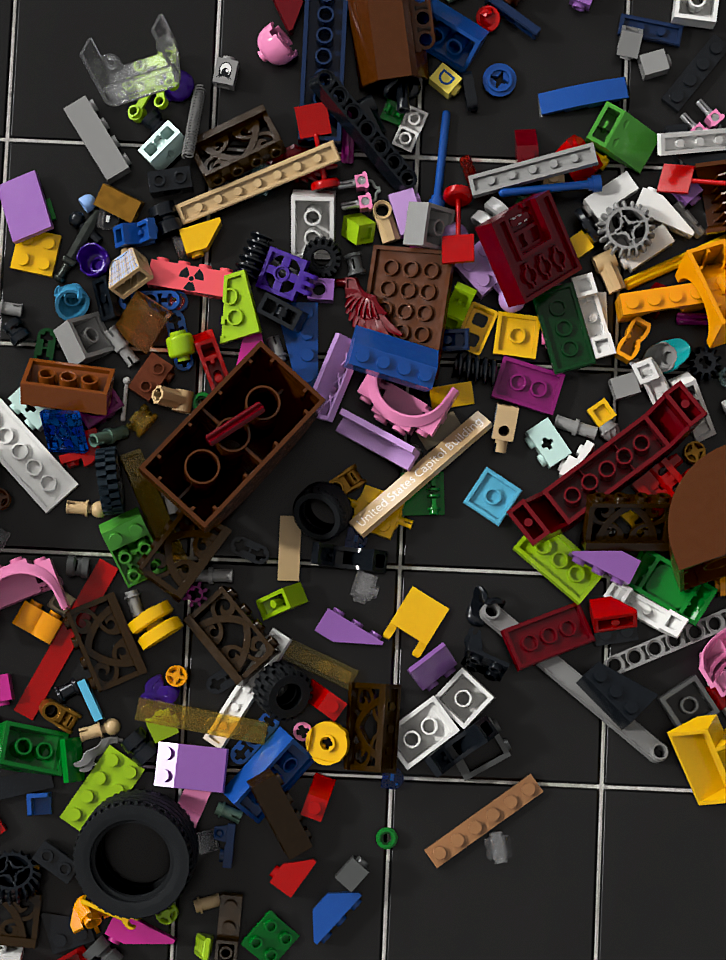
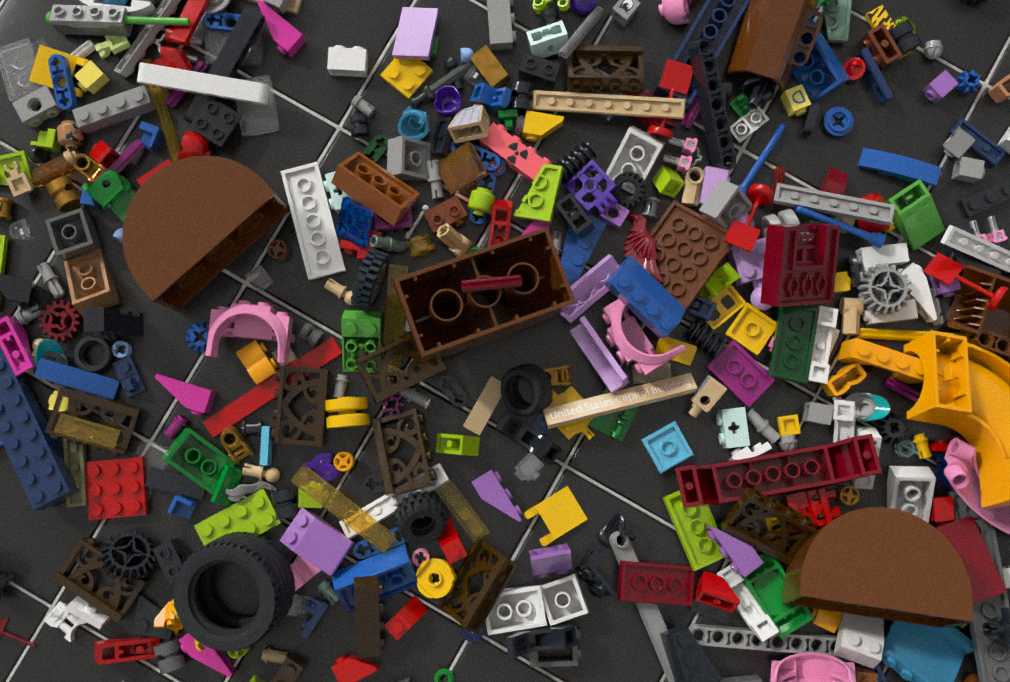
camera: 25 degrees right, 0 degrees up
none -> green tile [498,109,518,131]

